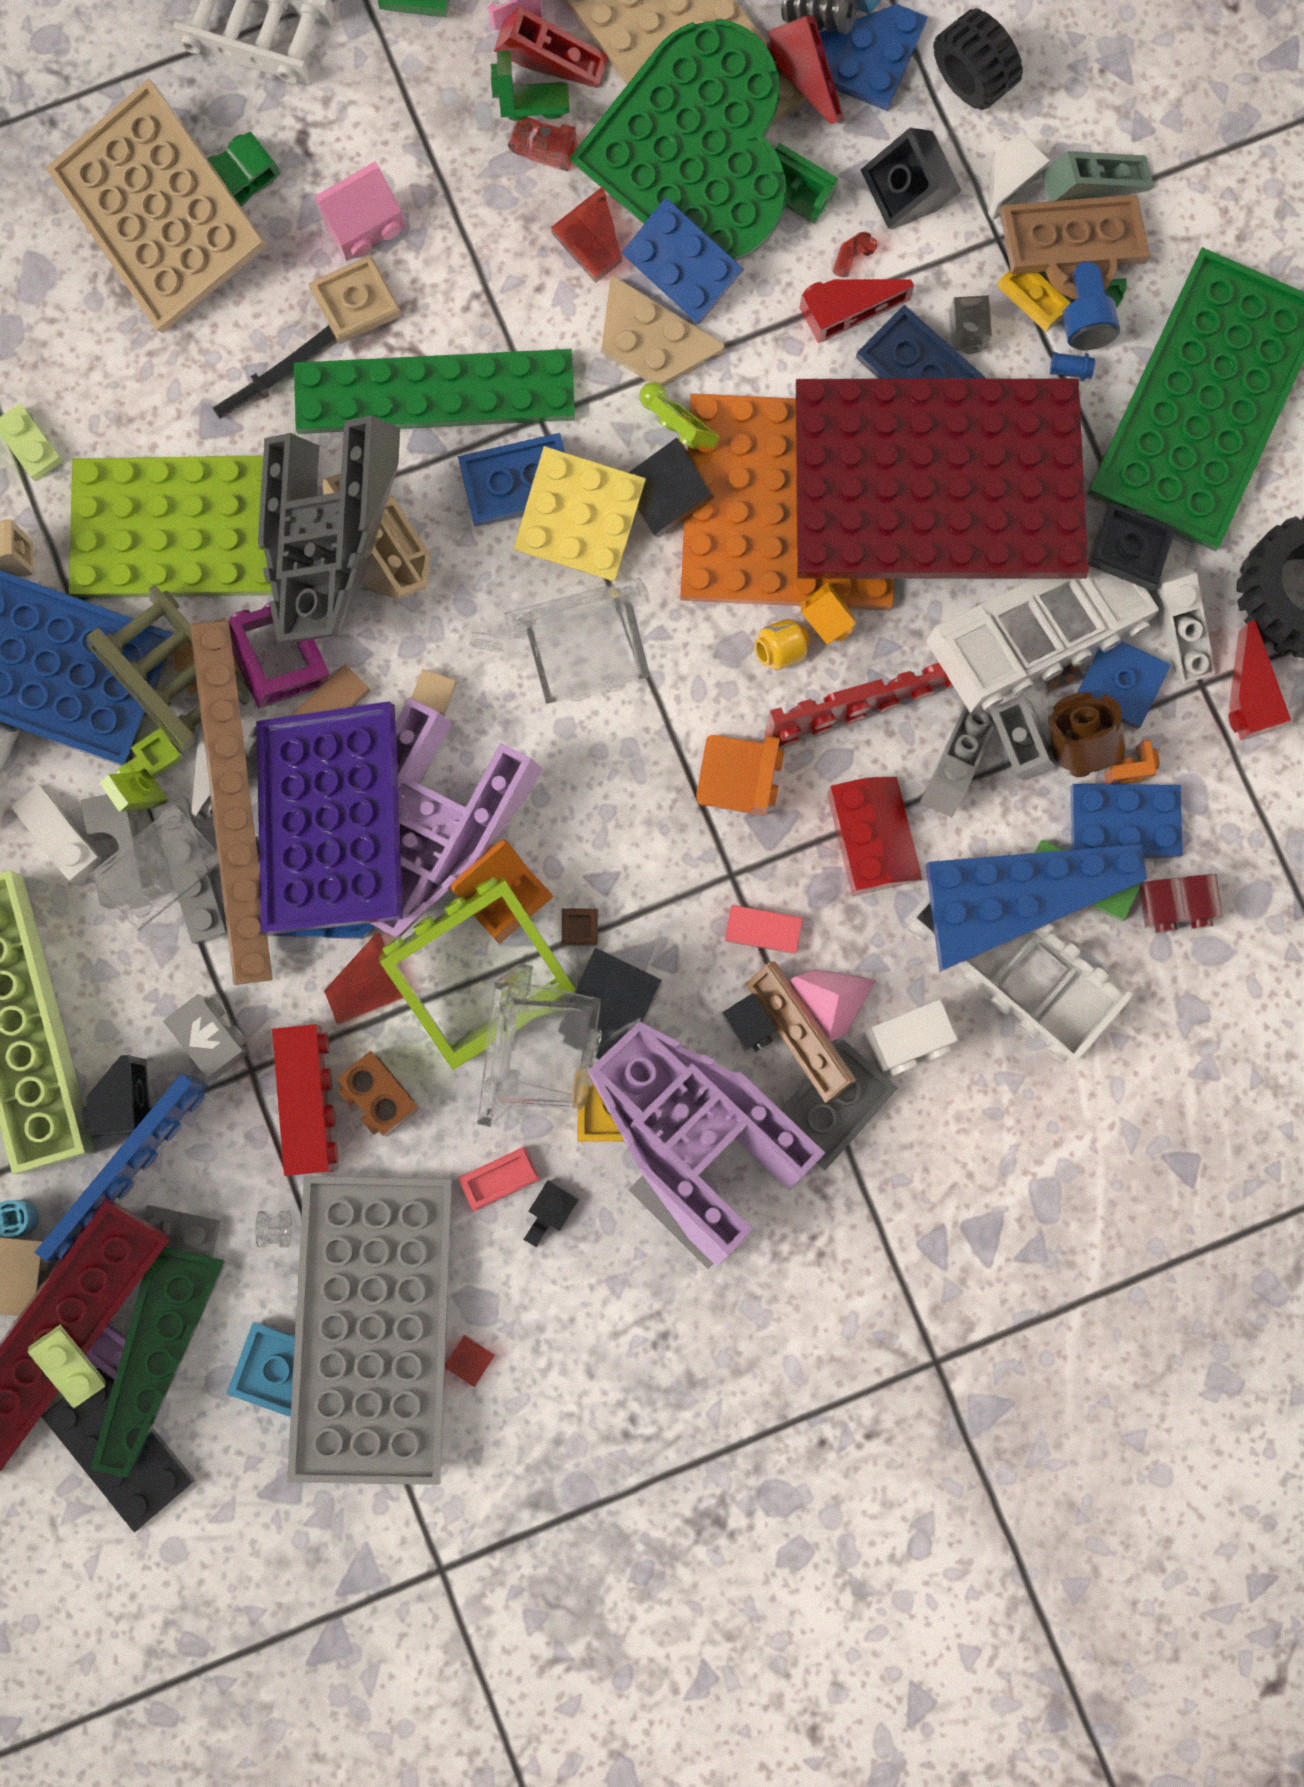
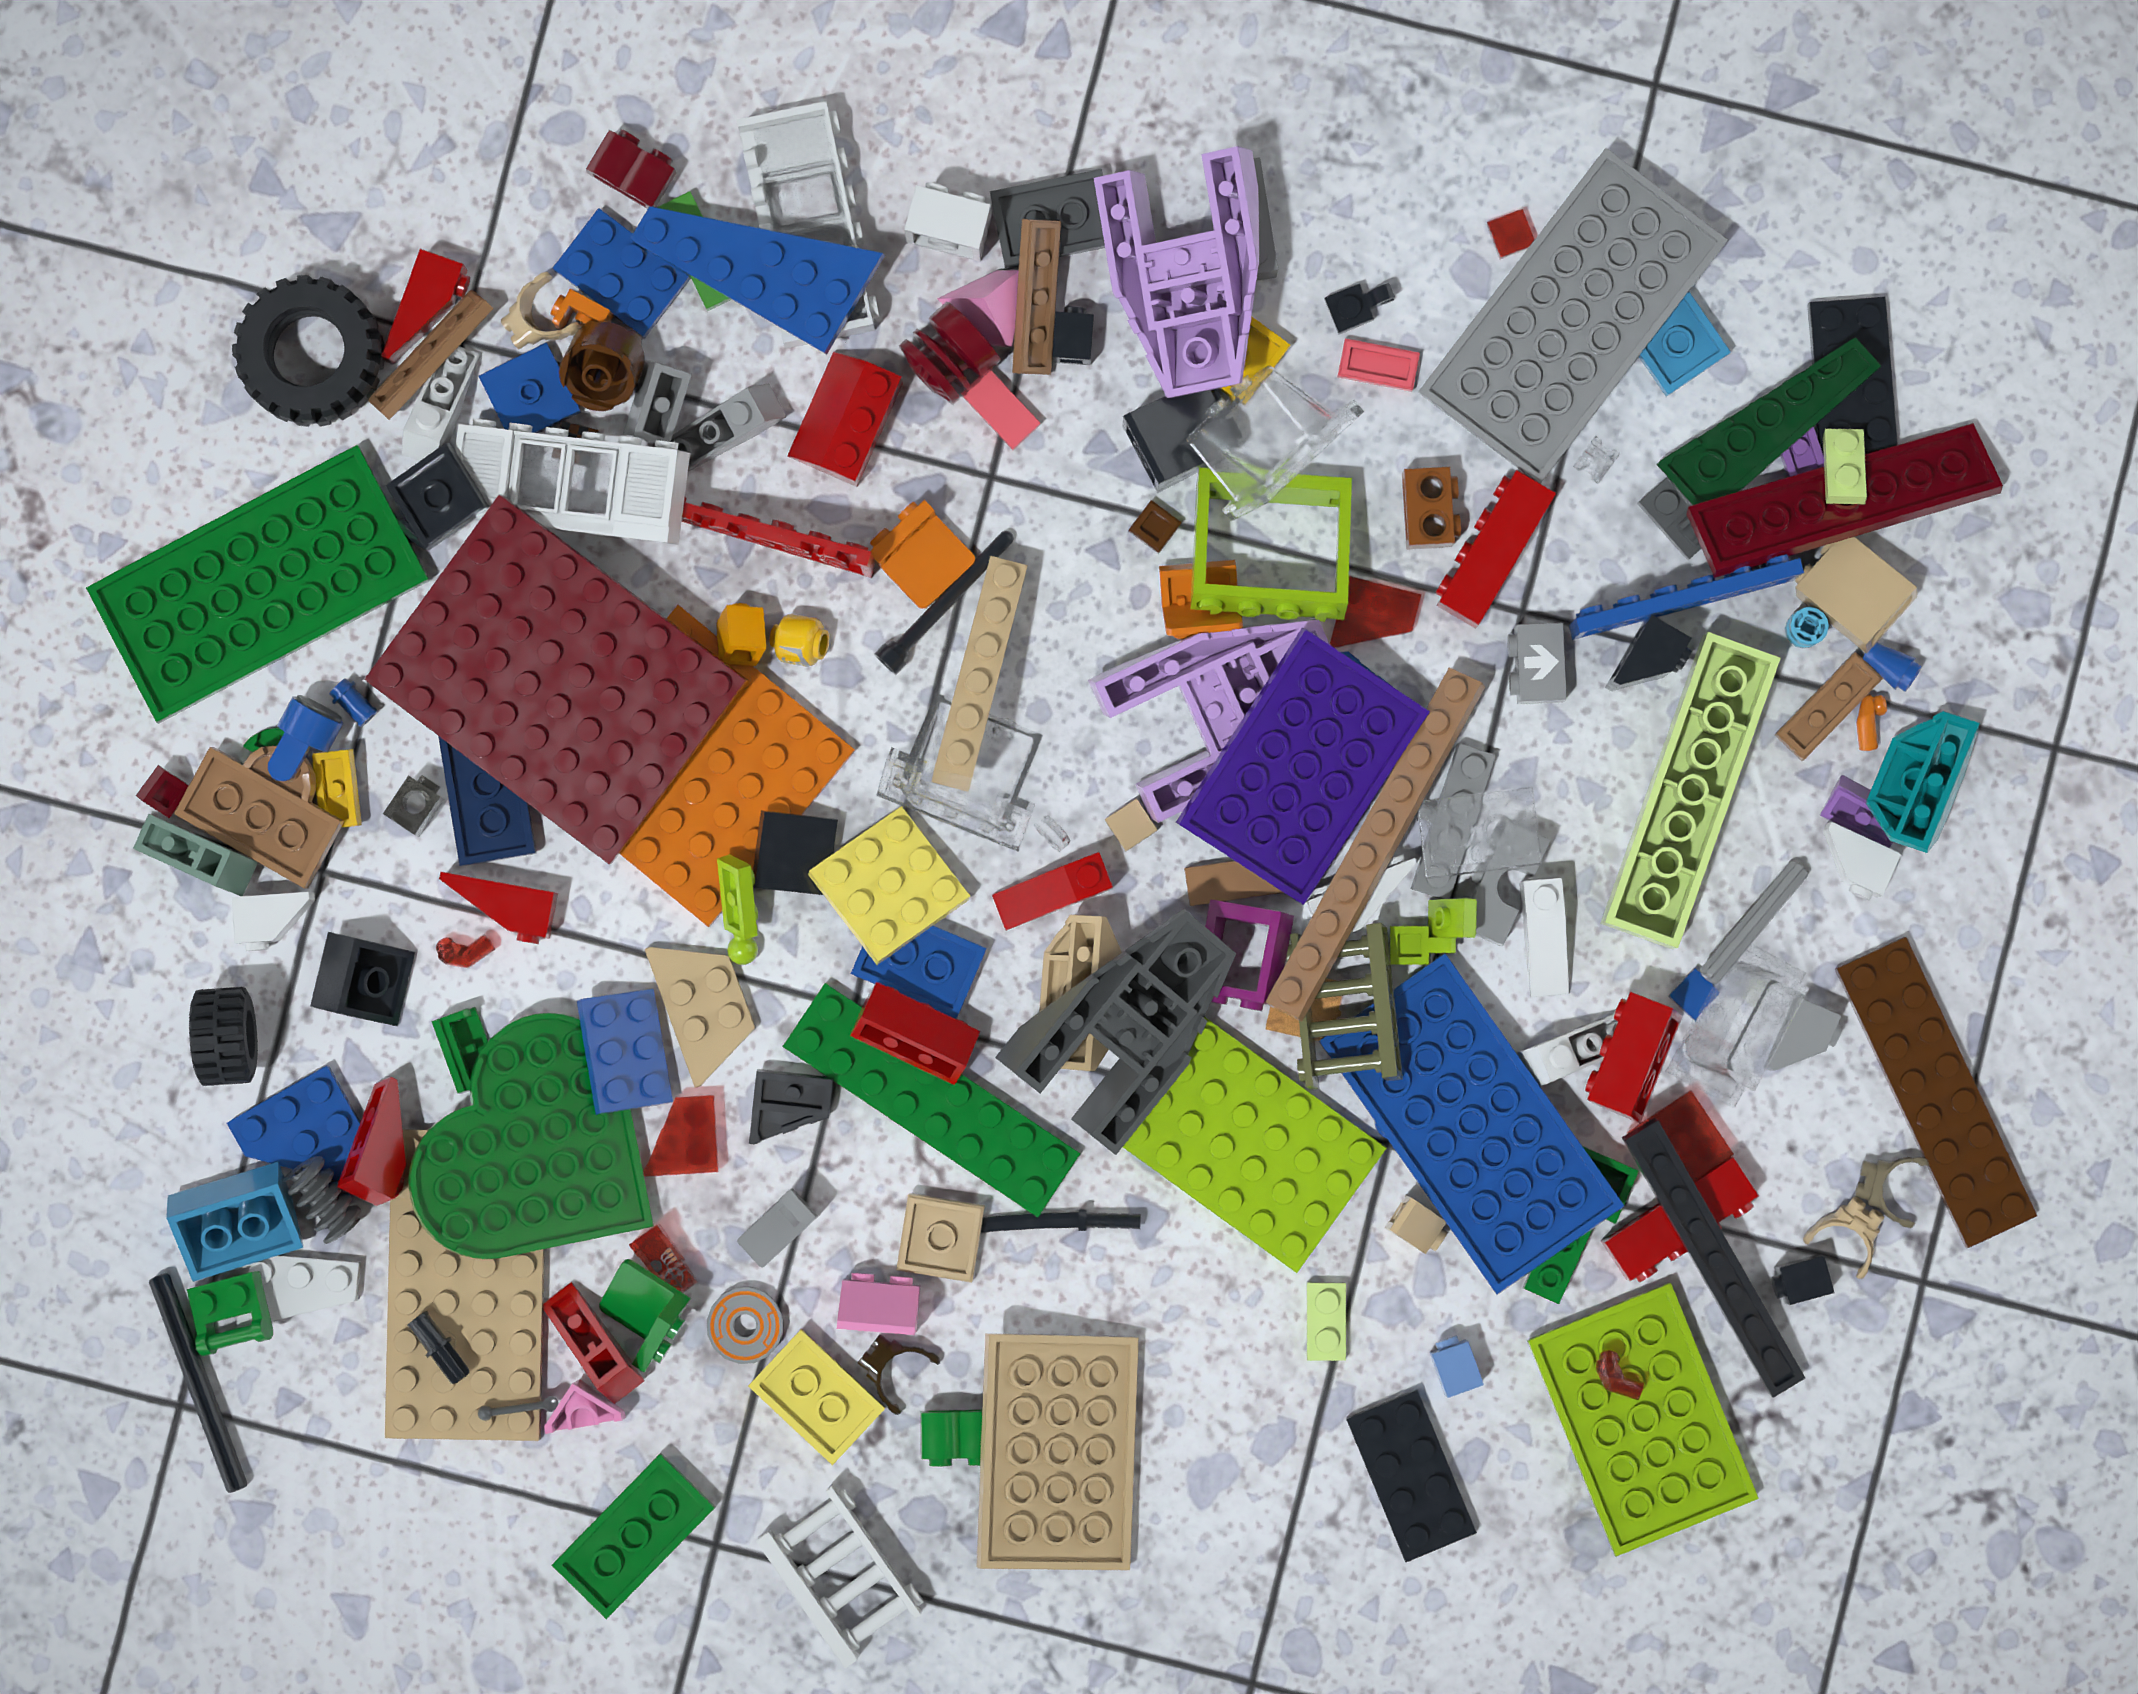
camera: 145 degrees left, 5 degrees up
none -> dark red plate [136,765,189,818]
none -> medium nougat tile [368,290,494,420]
none -> tan helmet [501,272,580,349]
none -> light grey tile [707,1287,784,1364]
none -> light grey bracket [737,1188,819,1267]
none -> light yellow plate [748,1329,885,1465]
none -> black wing [749,1069,834,1145]
none -> red brick [850,982,980,1085]
none -> dark brown helmet [857,1334,941,1415]
none -> black piece [874,531,1014,675]
none -> dark red wheel [899,301,1001,405]
none -> tan brick [931,556,1028,792]
none -> red slope [992,852,1113,931]

